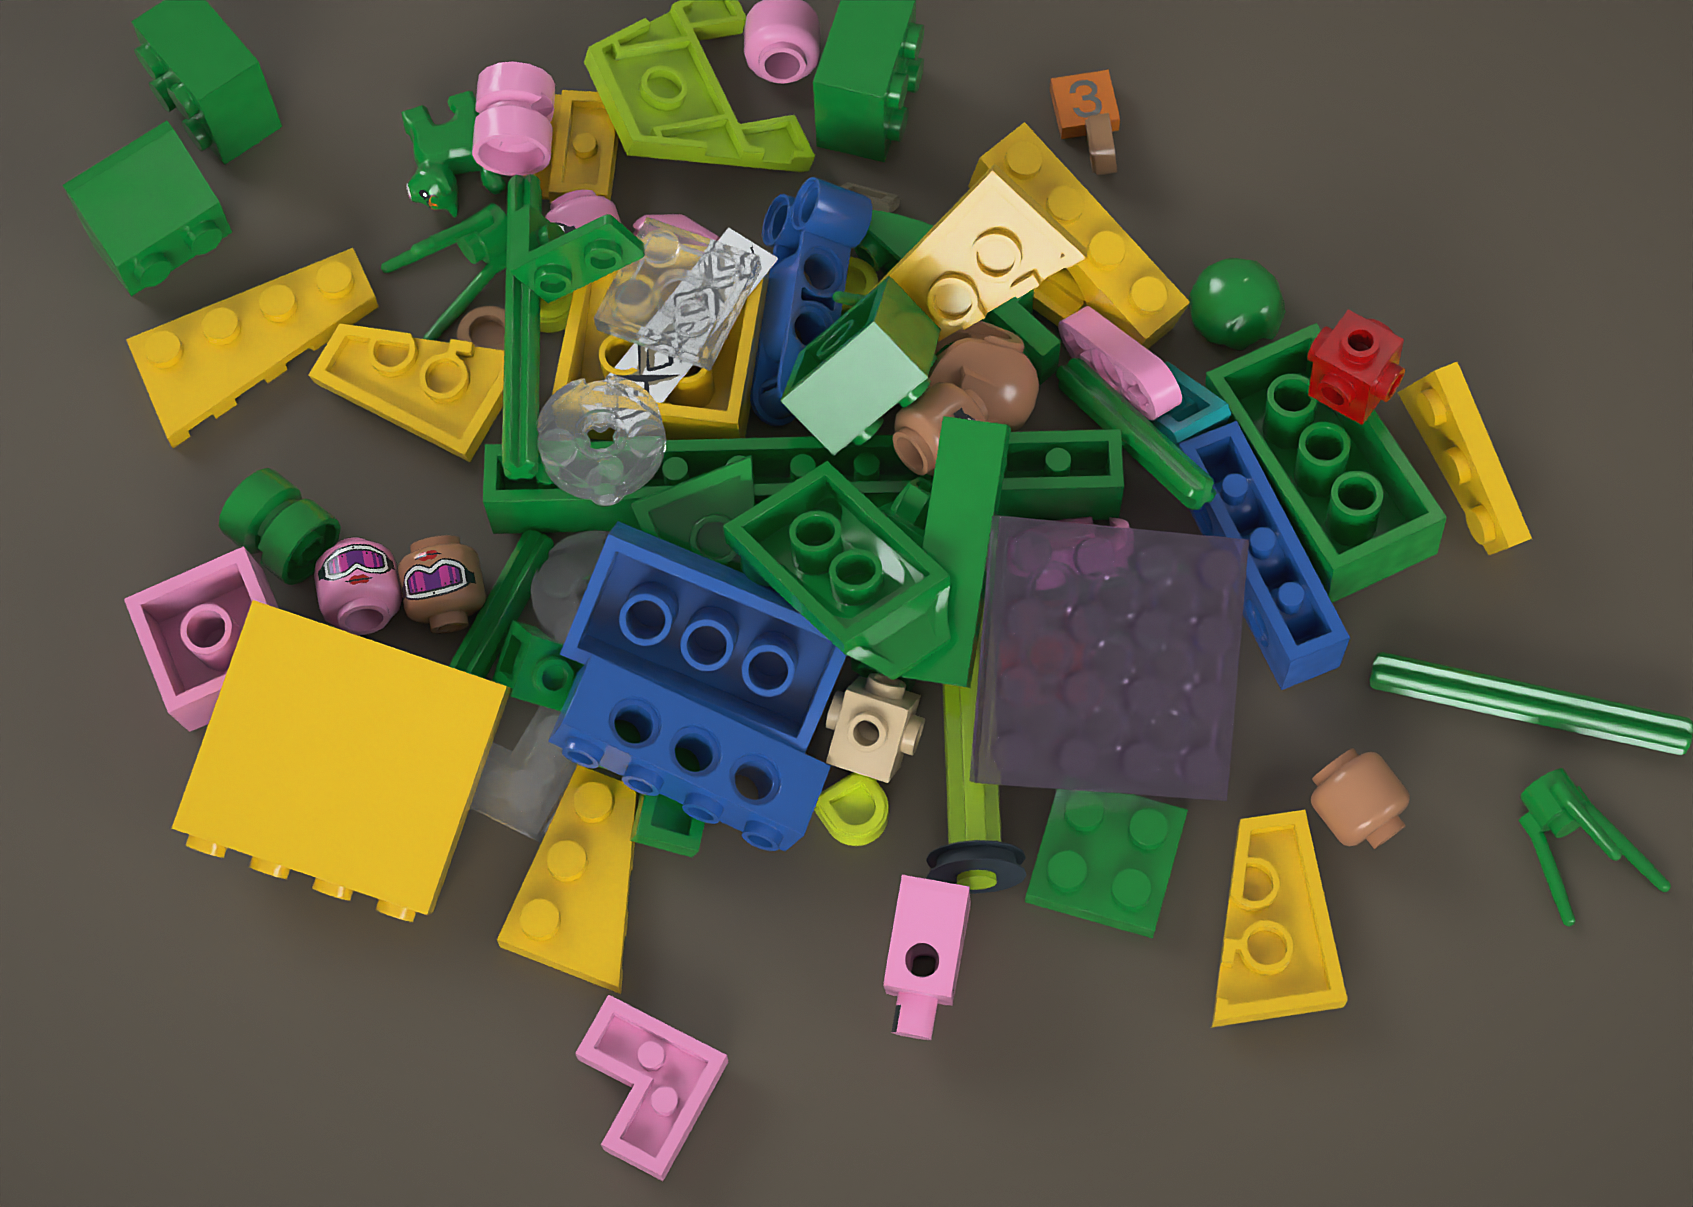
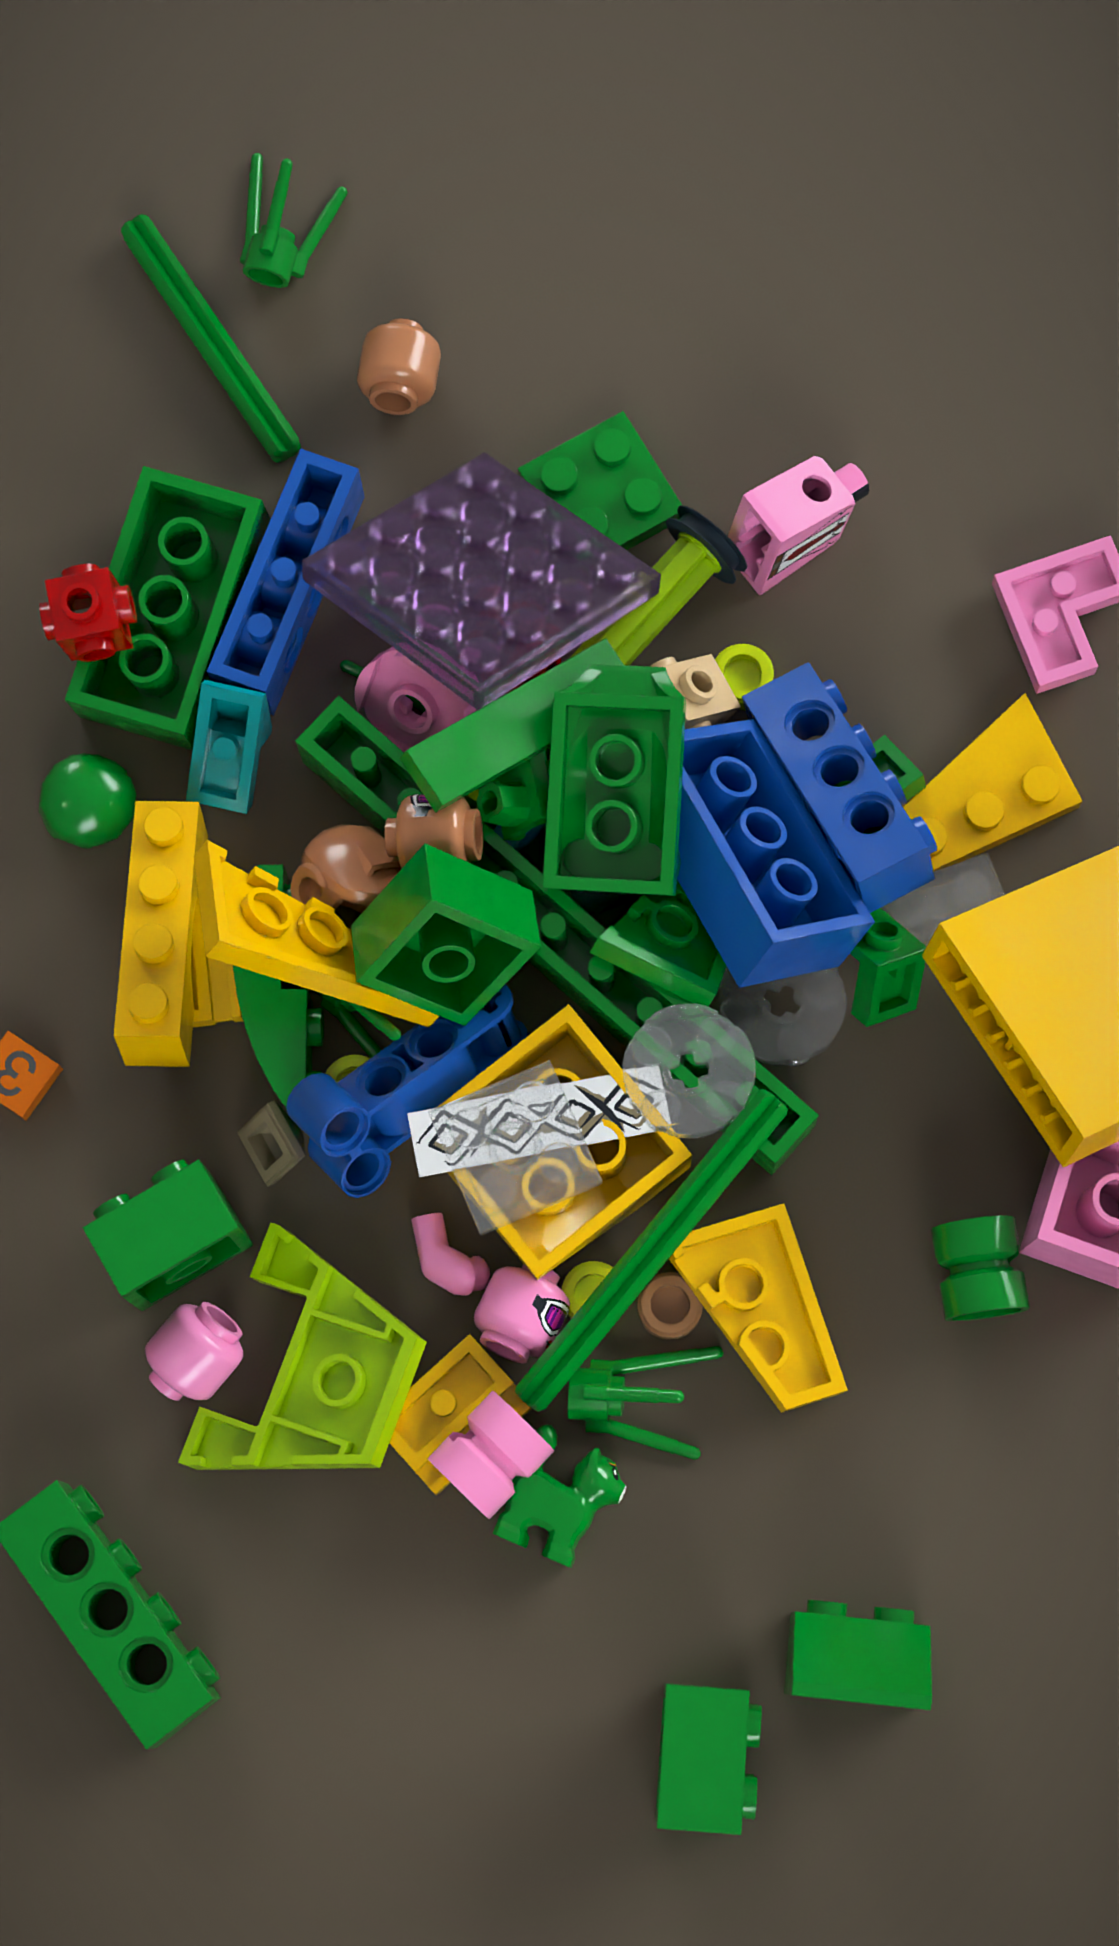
camera: 135 degrees left, 10 degrees up
yellow wing [126,248,379,448] -> none
bright pink head [314,537,402,635] -> none
nougat head [398,535,486,633] -> none
green axle [449,529,555,679] -> none
green bracket [509,204,645,303] -> none
green axle [1056,358,1216,510] -> none
bright pink beam [1058,306,1182,420] -> none
medium nougat tile [1085,113,1117,176] -> none
yellow wing [1212,810,1348,1027] -> none
yellow wing [1397,361,1532,555] -> none

